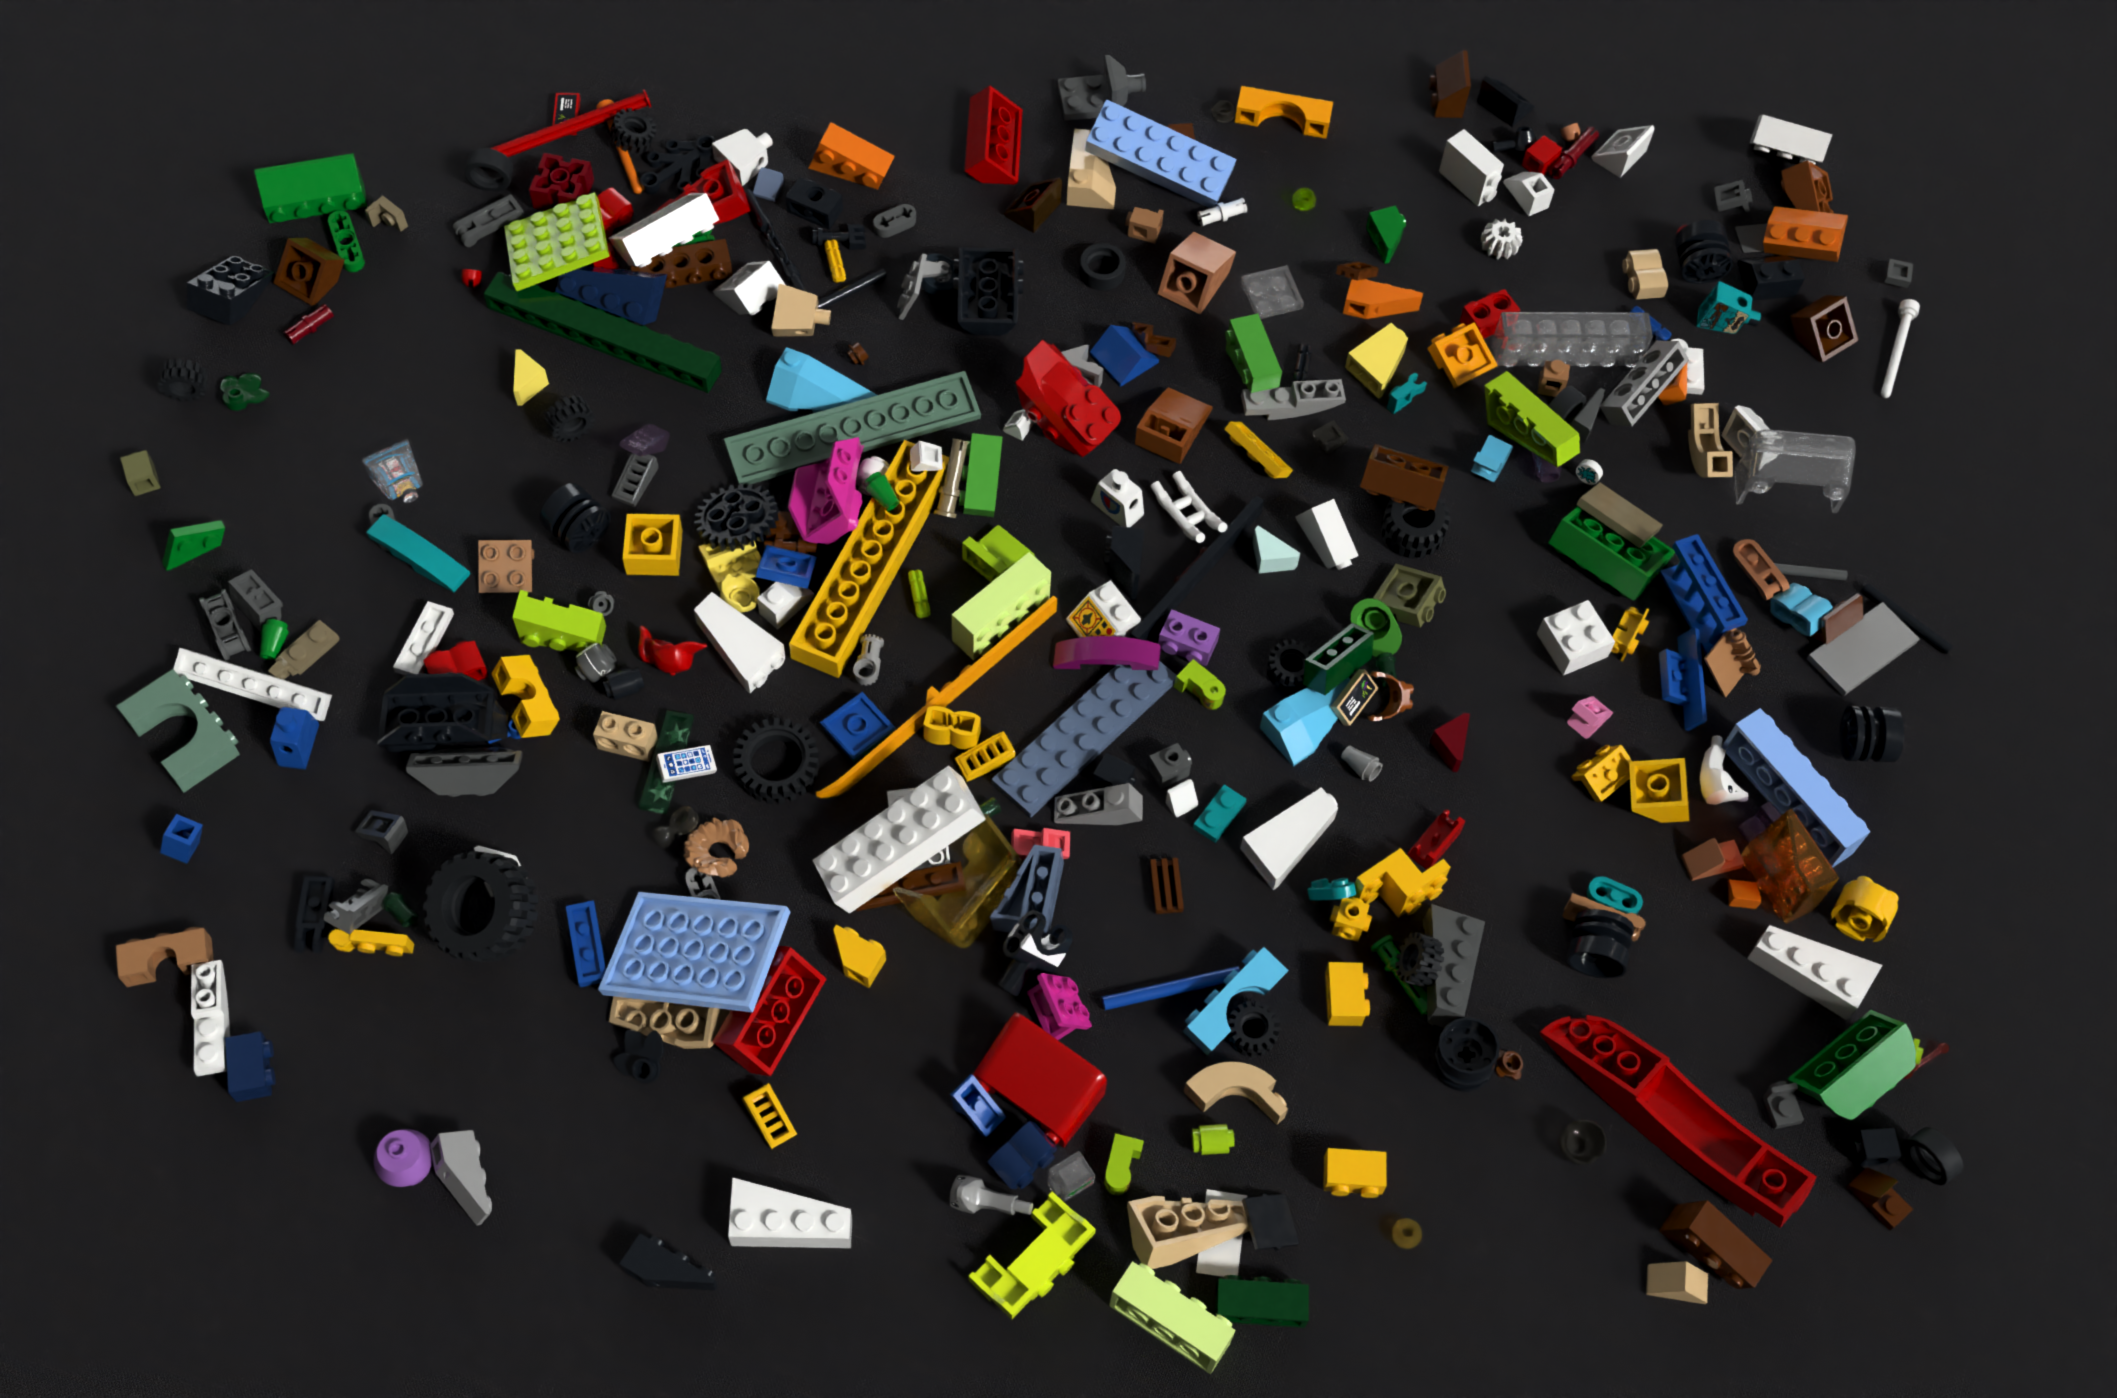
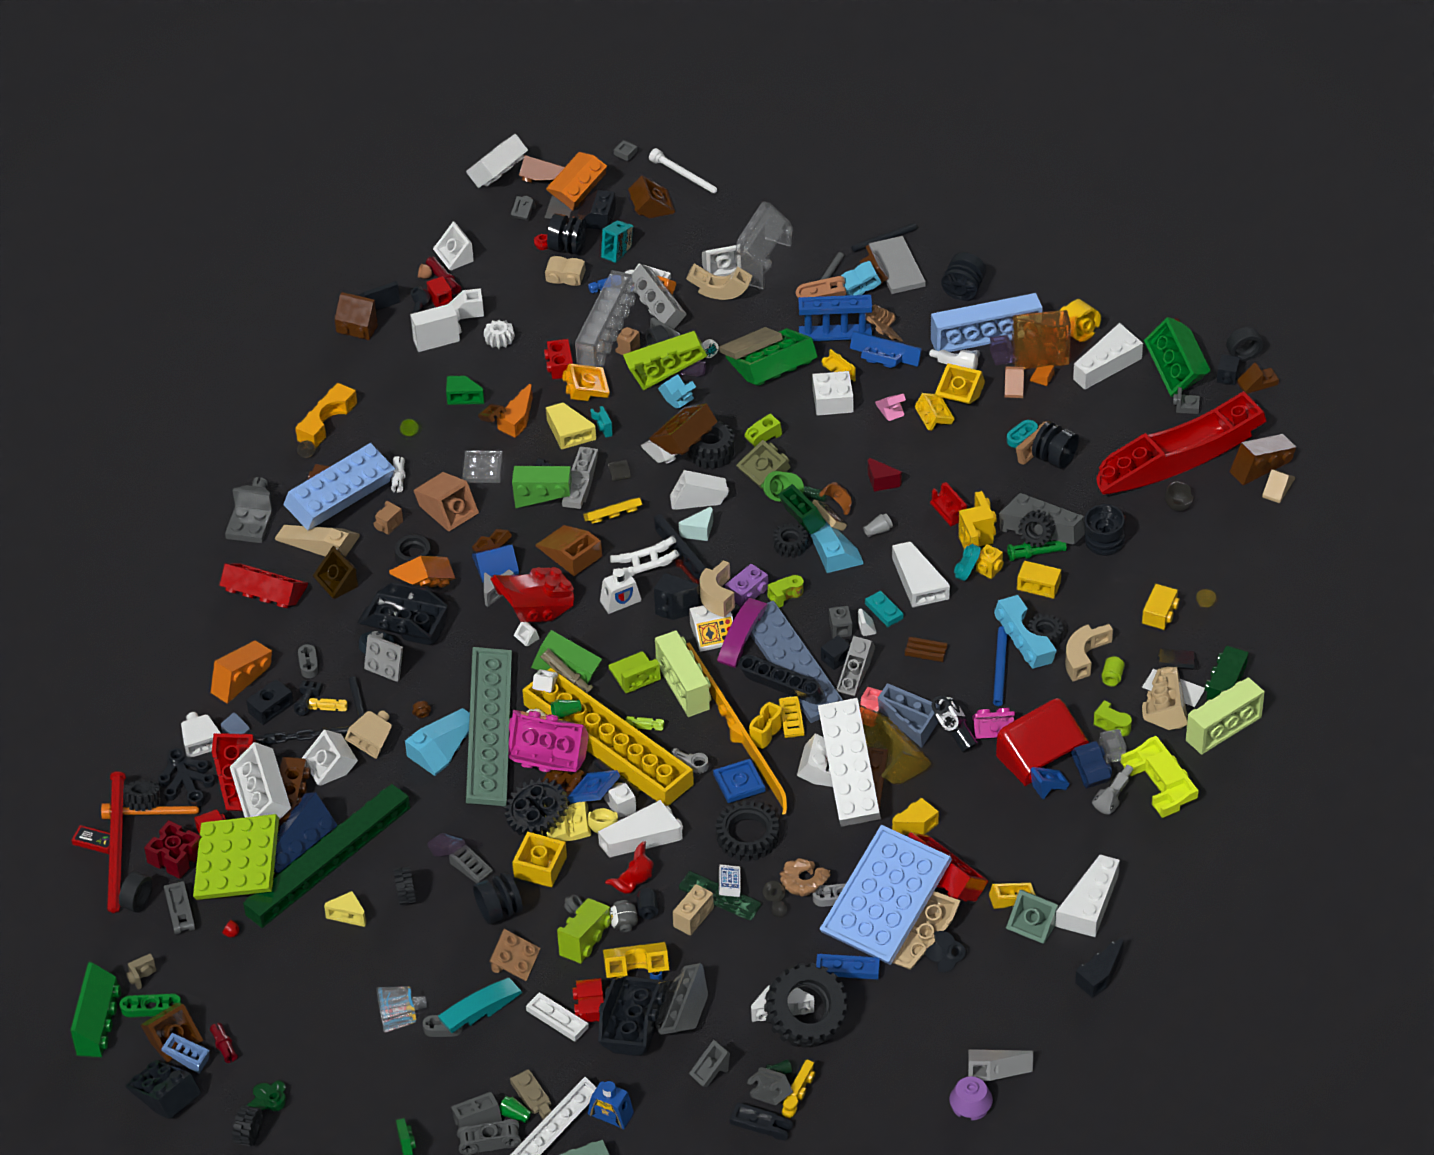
camera: 65 degrees left, 15 degrees down
none -> medium blue slope [162,1033,209,1073]
none -> orange slope [389,556,455,588]
none -> tan arch [700,560,735,617]
none -> black beam [738,655,825,704]
none -> lime leg [745,413,782,447]
none -> sand green slope [1006,889,1058,944]

